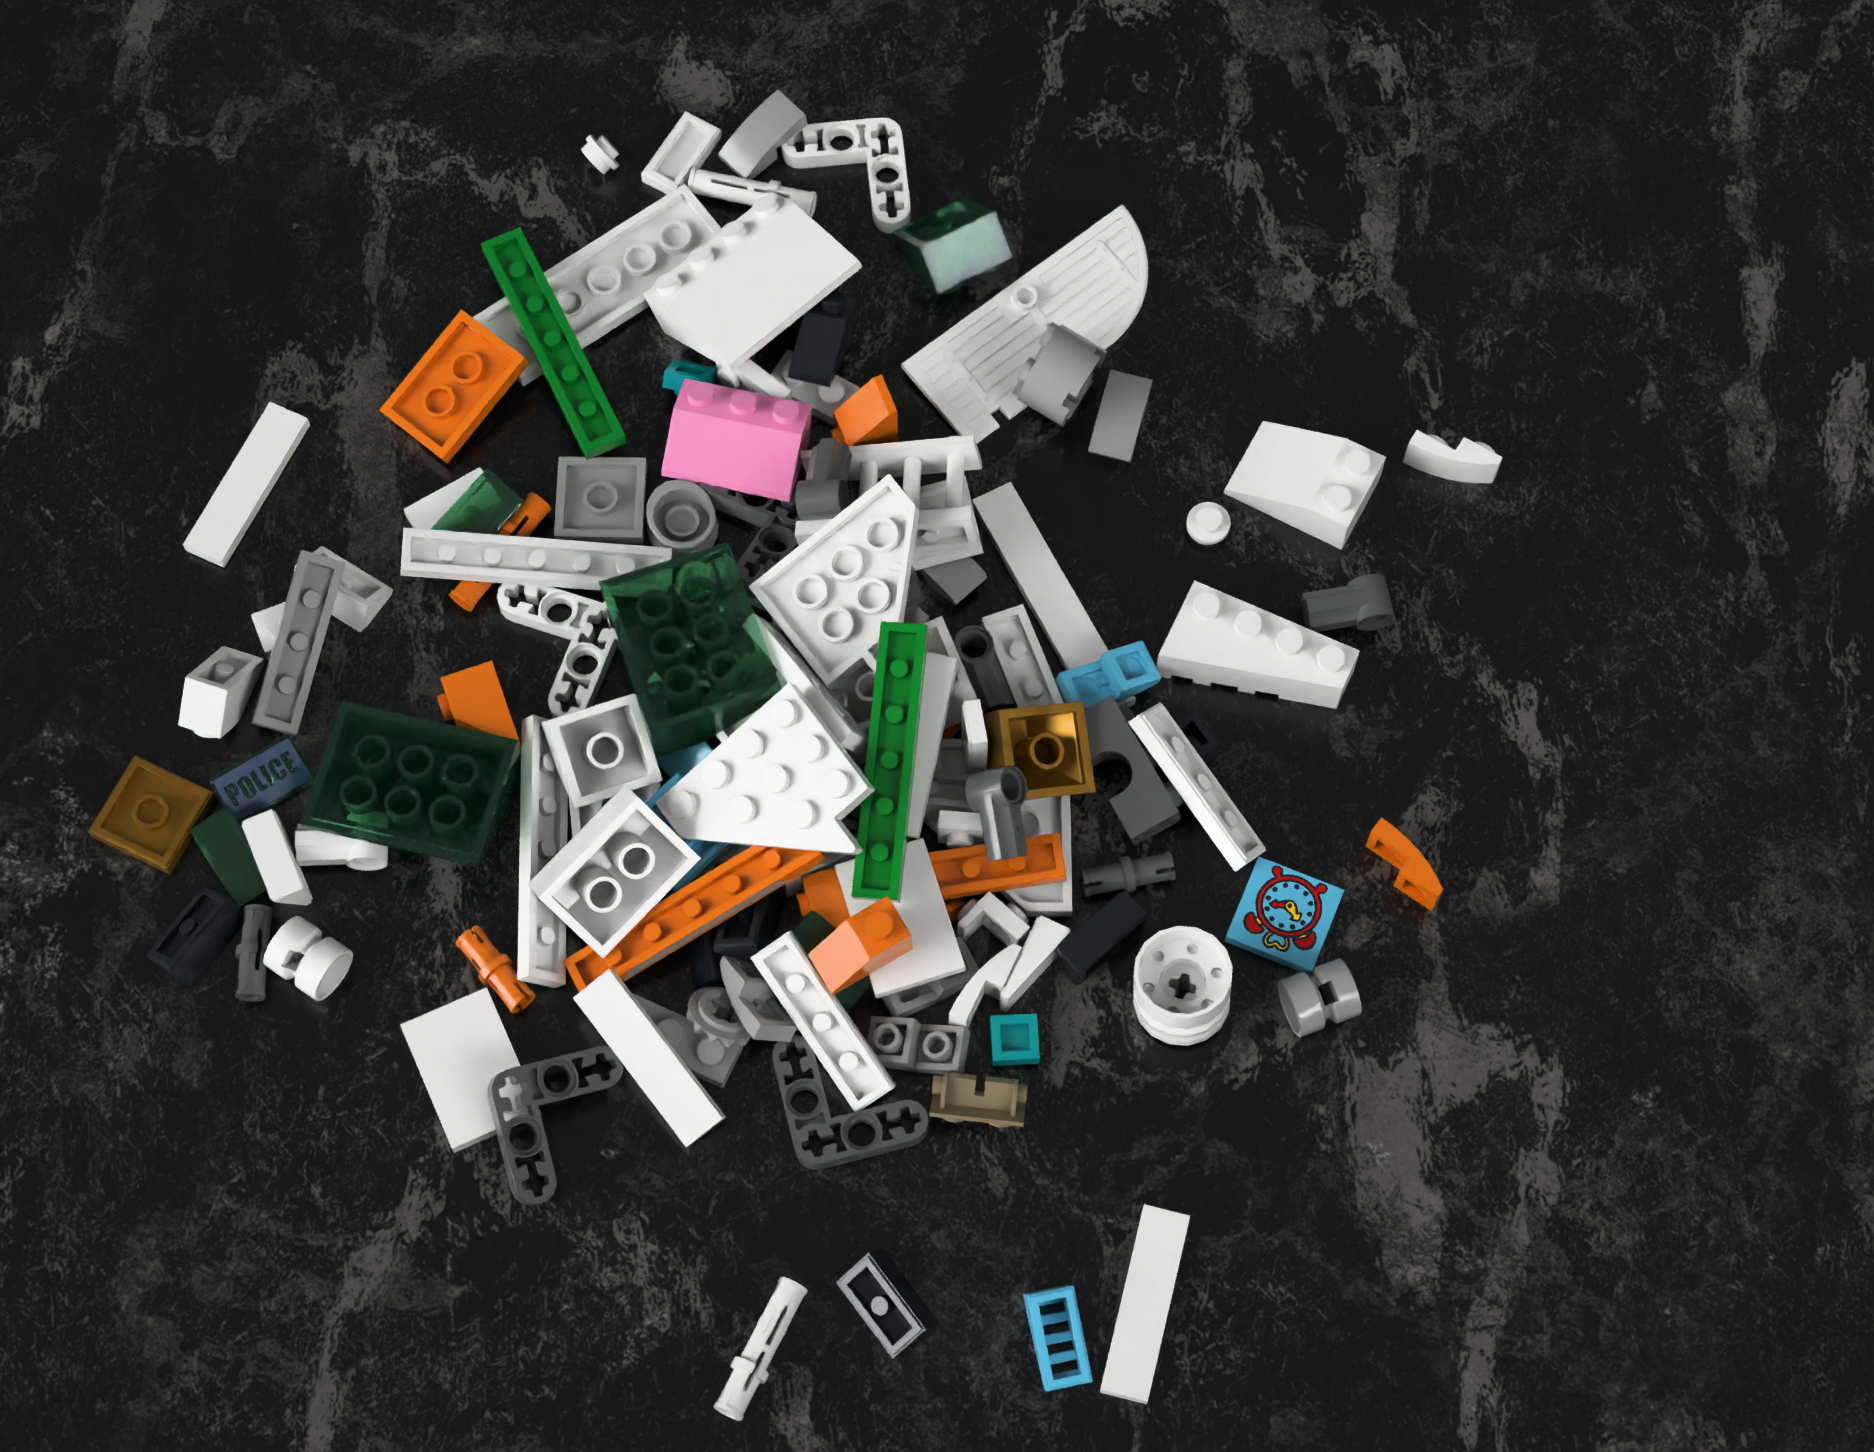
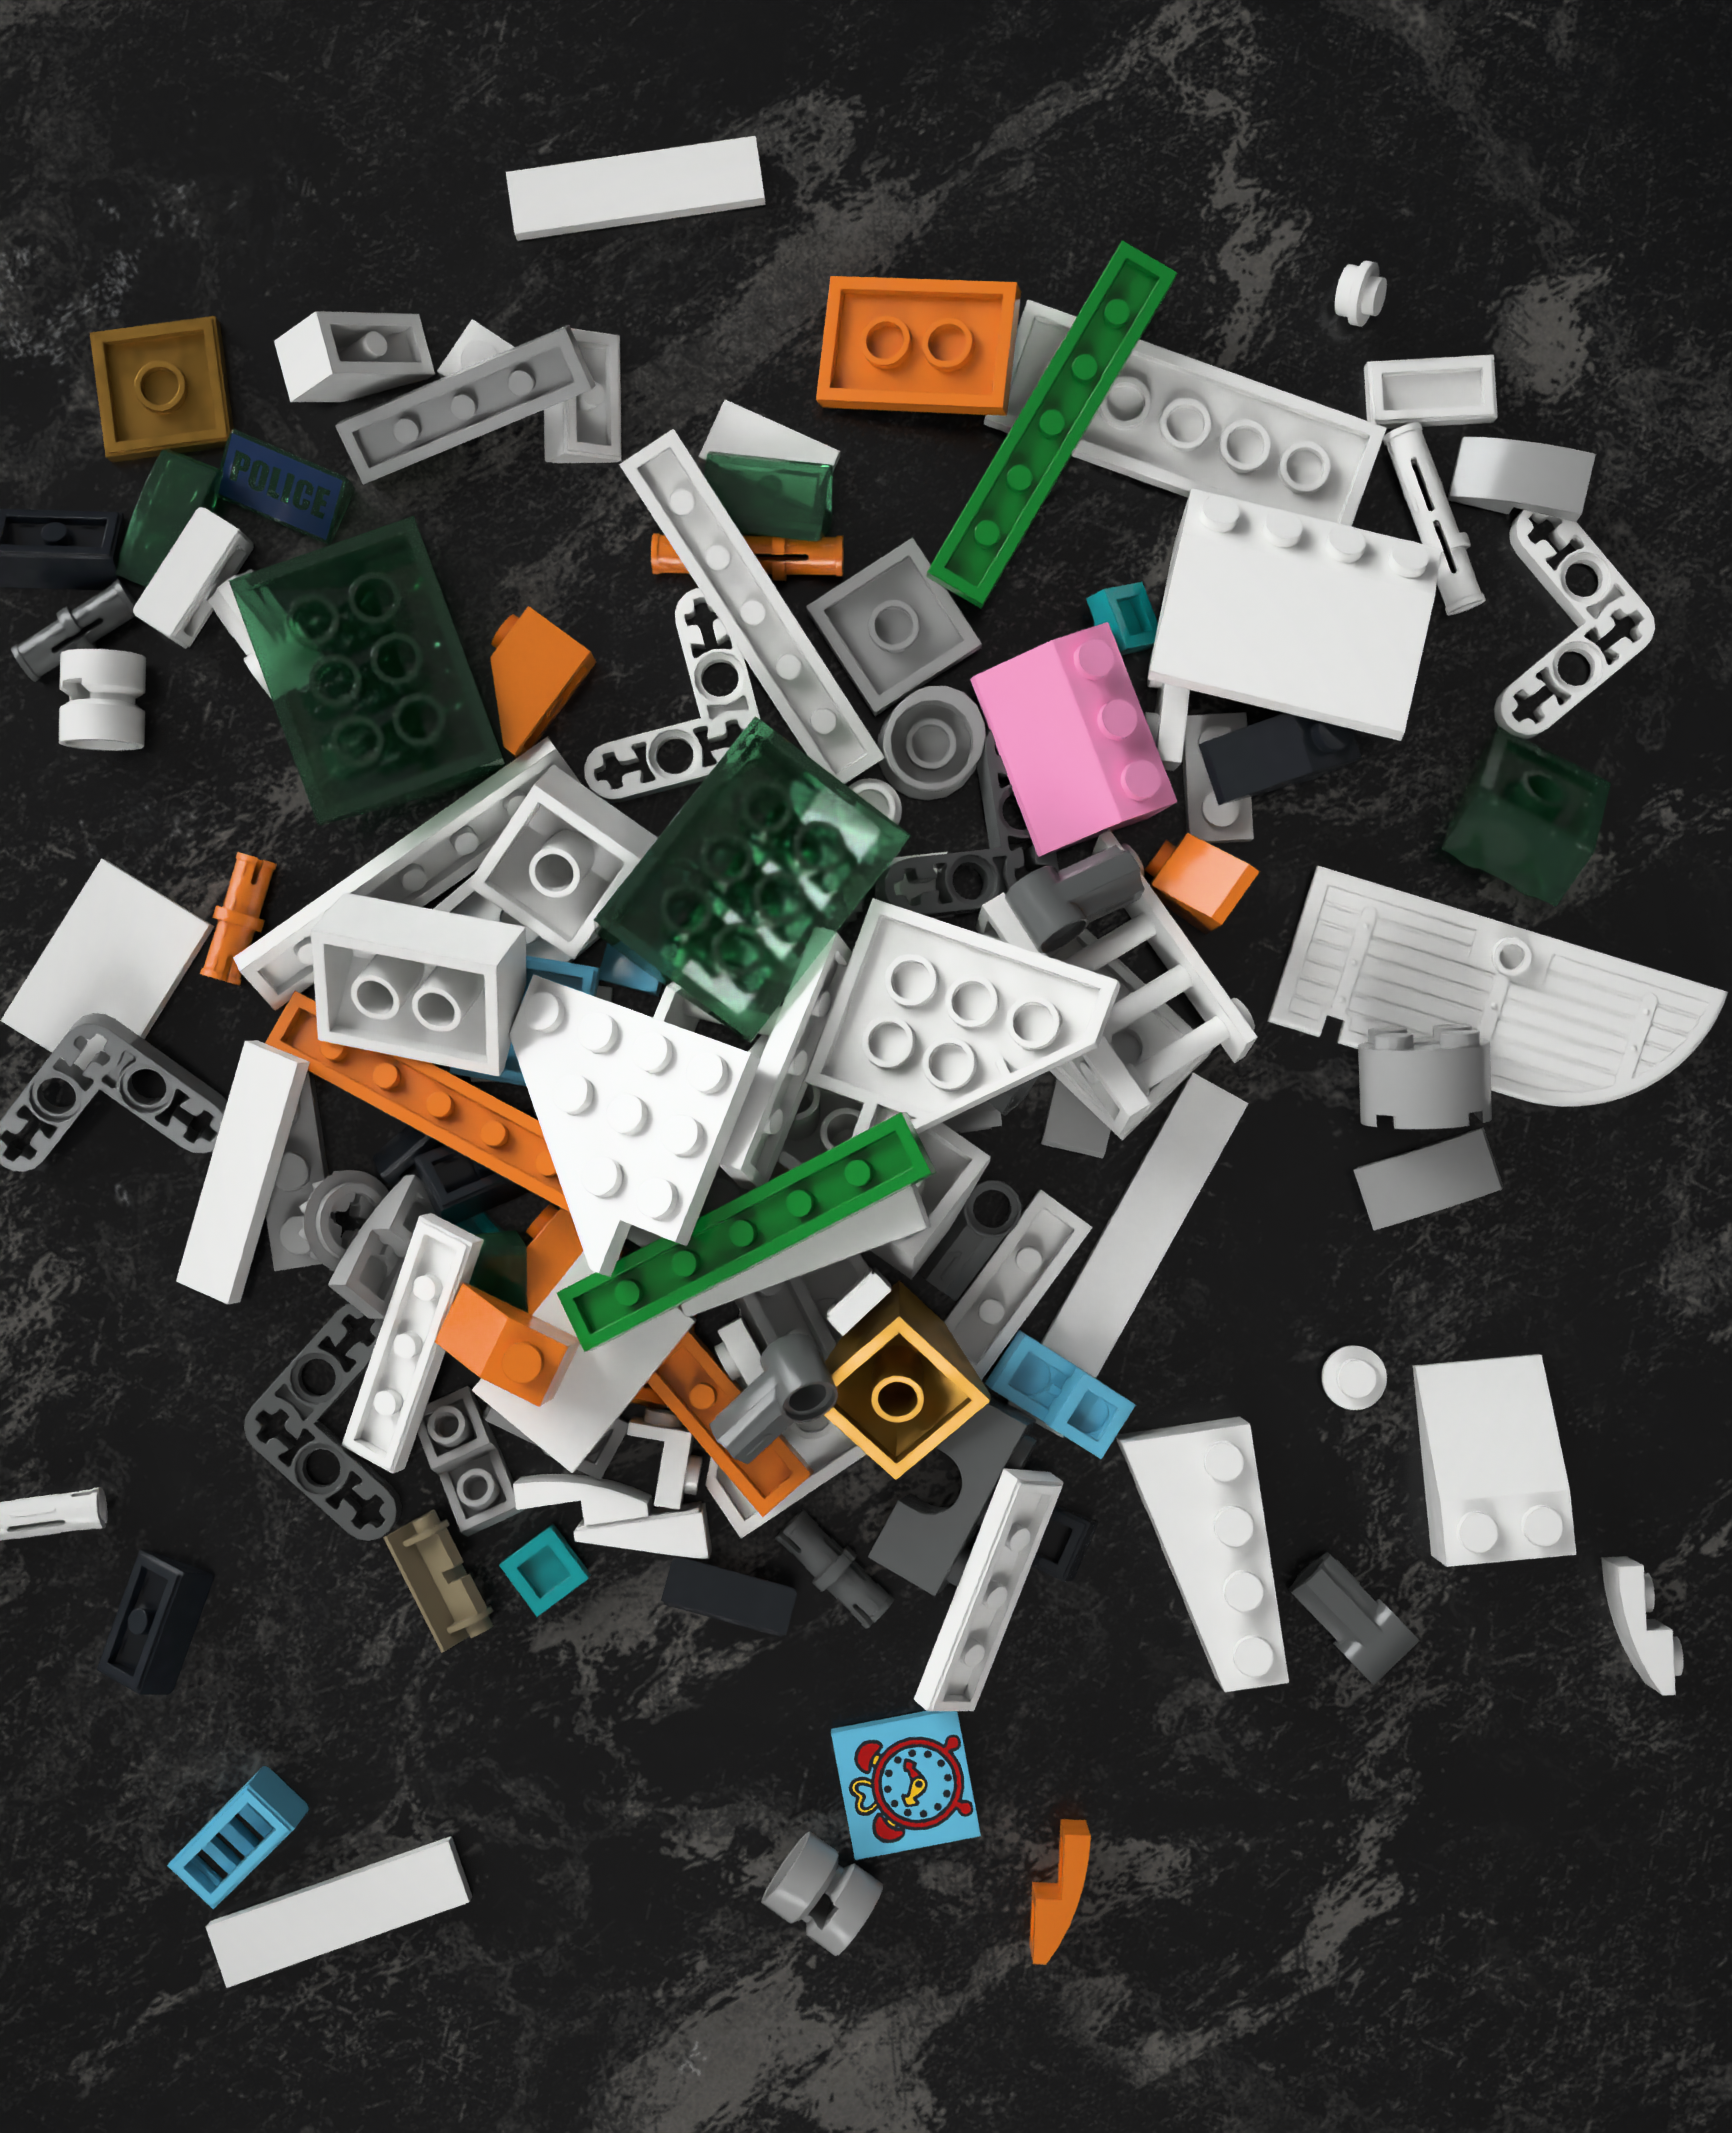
camera: 55 degrees right, 20 degrees up
white wheel [1133,926,1233,1046] -> none

